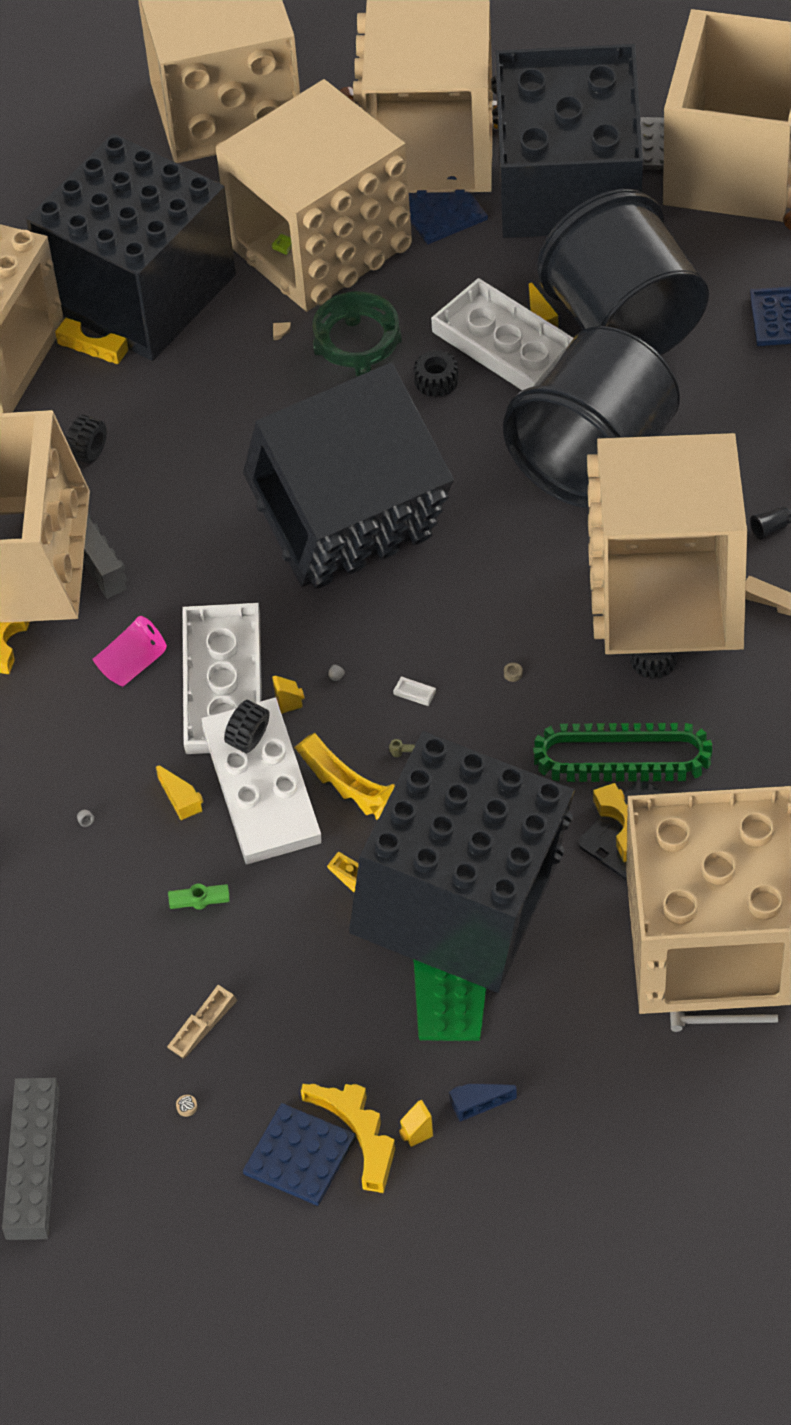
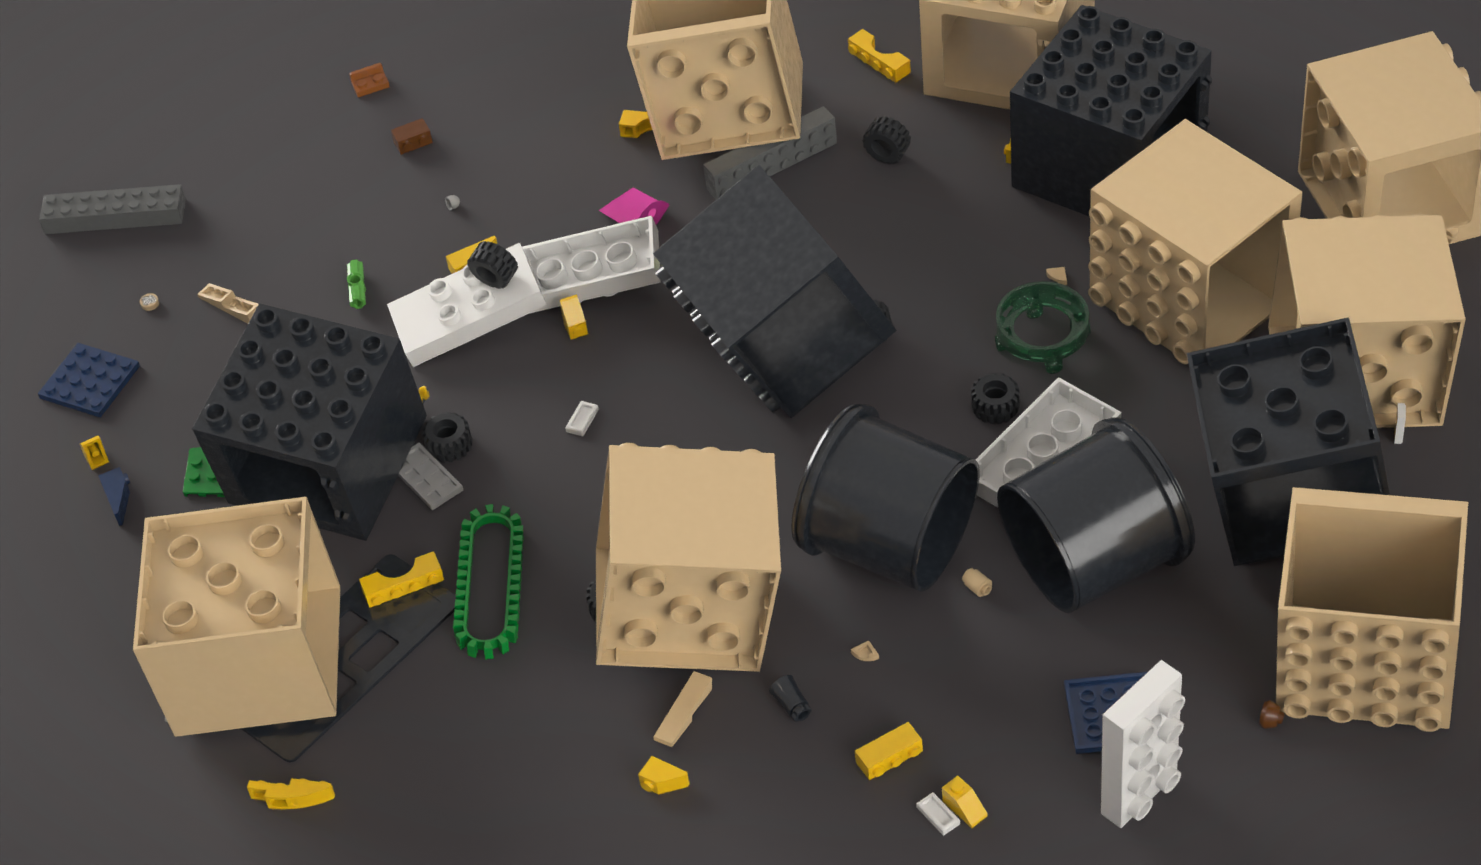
camera: 90 degrees right, 5 degrees down
yellow arch [294,733,395,815] -> none
yellow arch [301,1084,395,1193] -> none
light grey hinge [328,665,345,681] -> none
olive bar [389,739,415,757] -> none
dark tan tile [504,663,523,682] -> none

